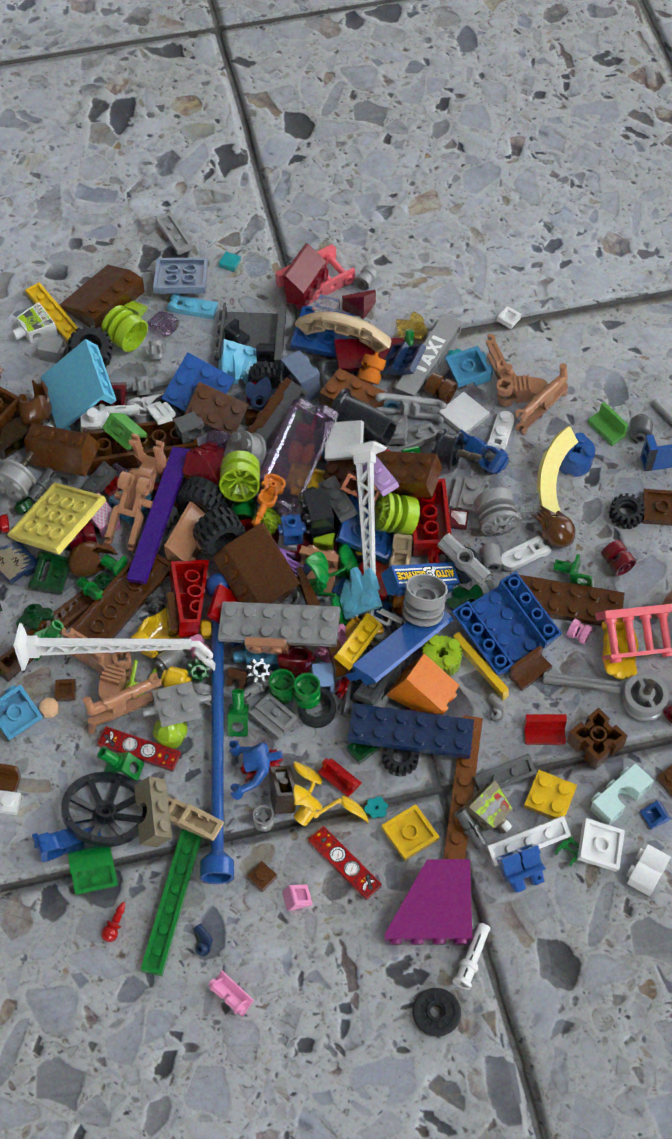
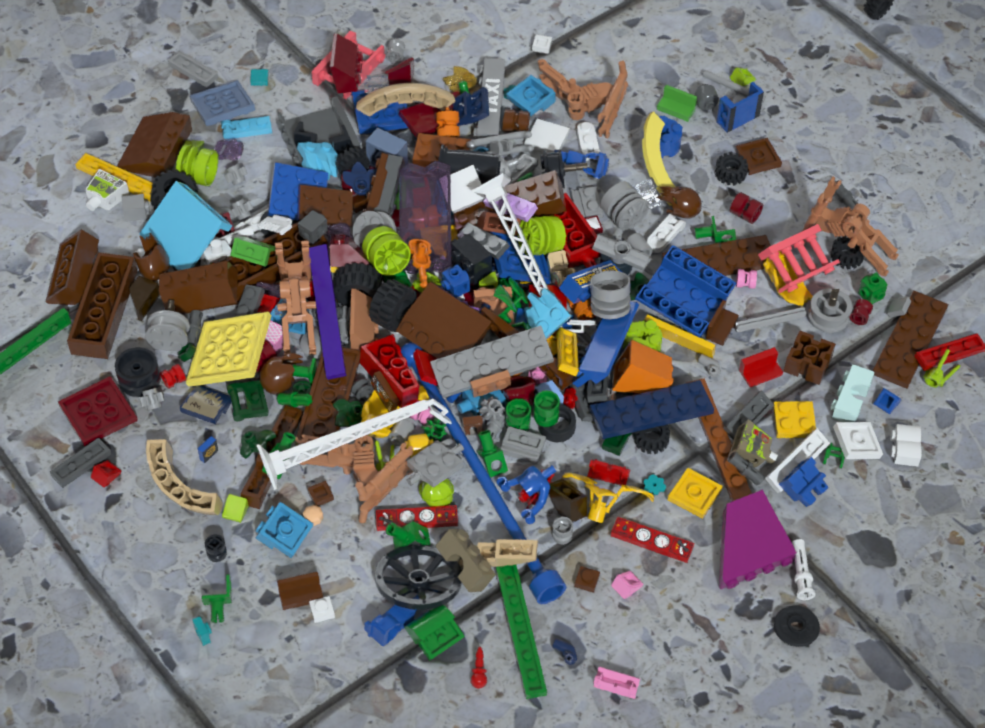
camera: 25 degrees left, 5 degrees down
none -> dark green plate [333,399,363,427]

